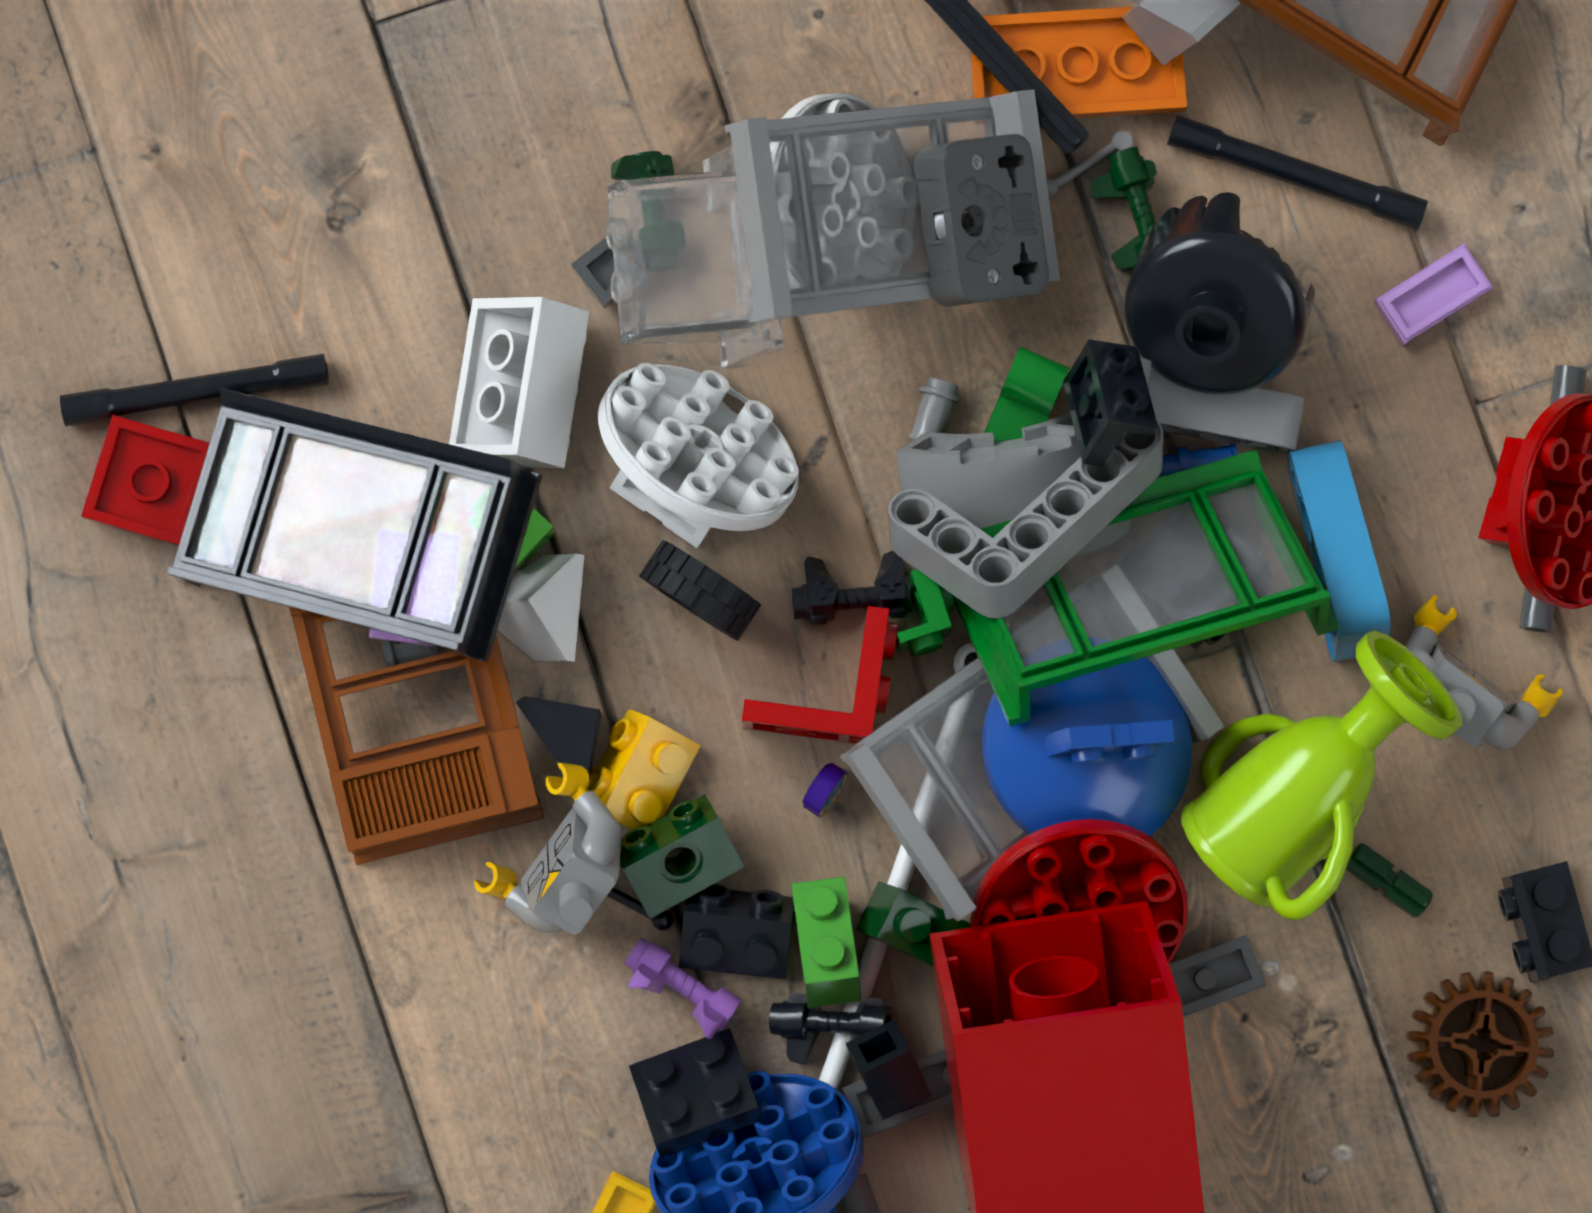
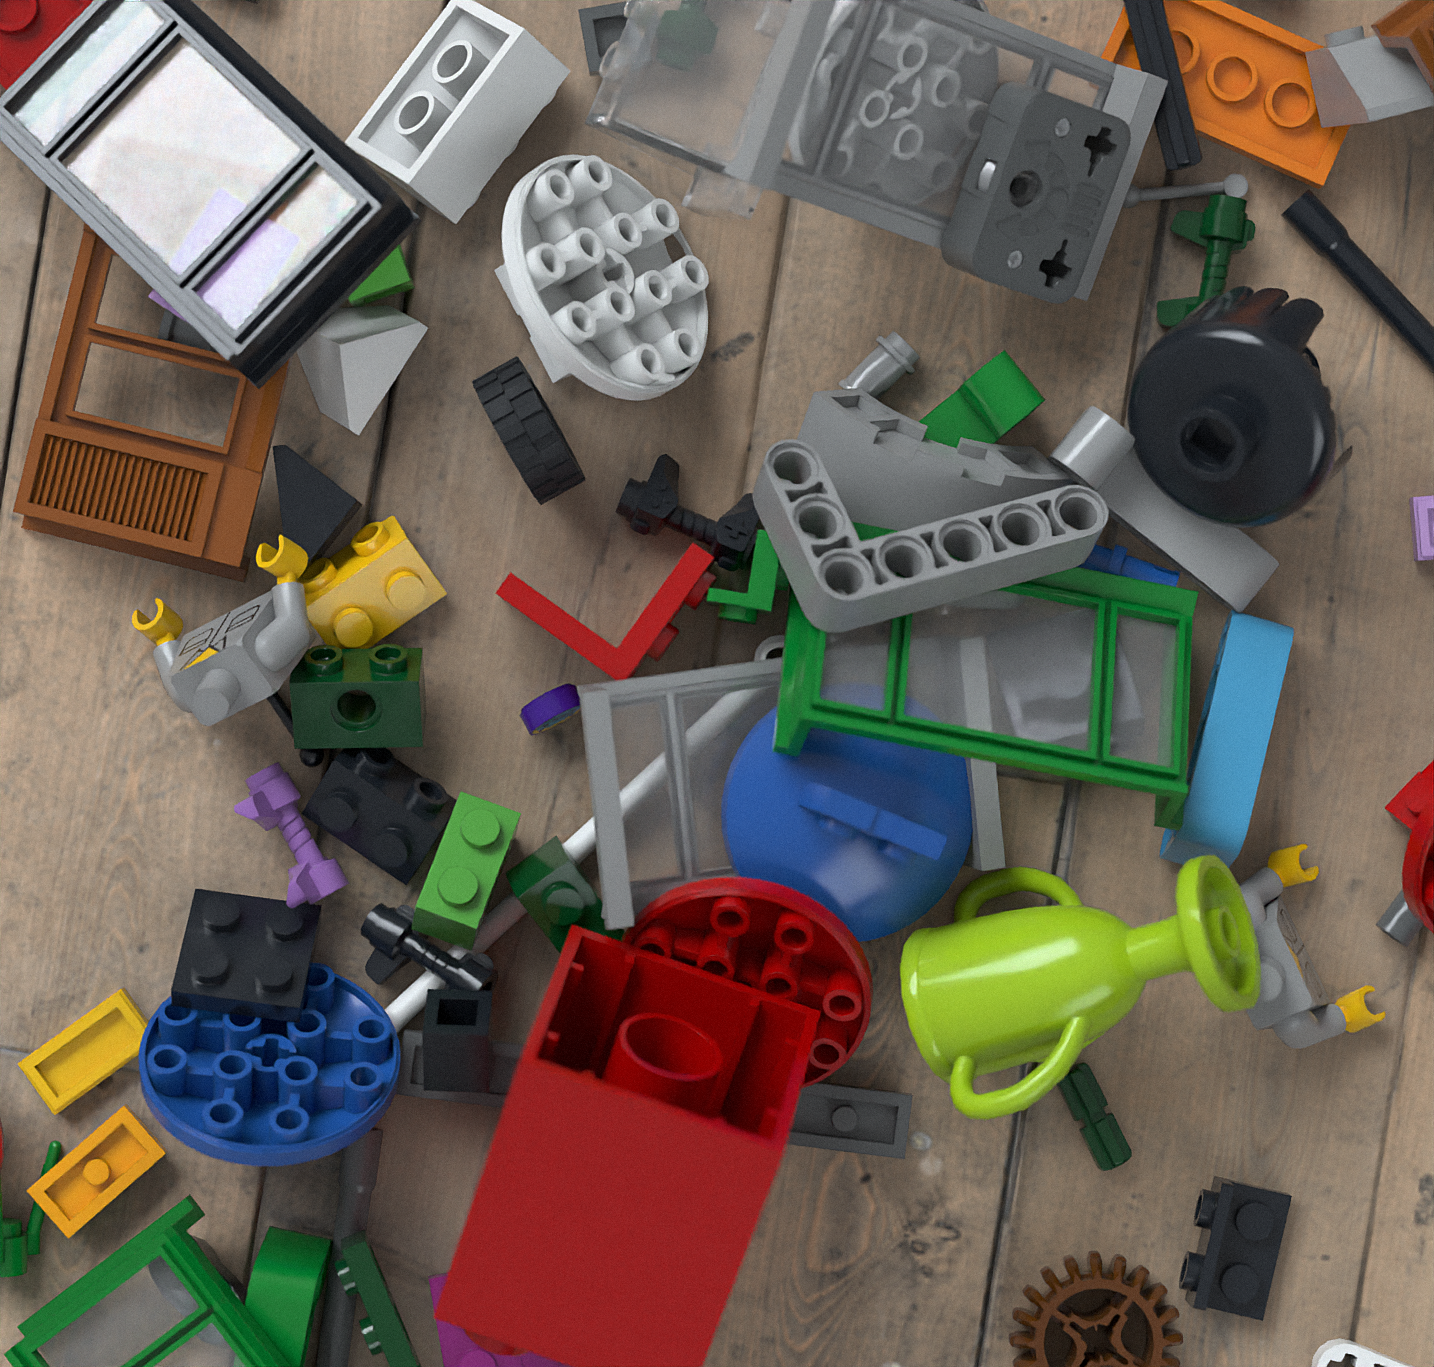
camera: 25 degrees right, 5 degrees up
black bracket [1063,339,1158,467] -> none

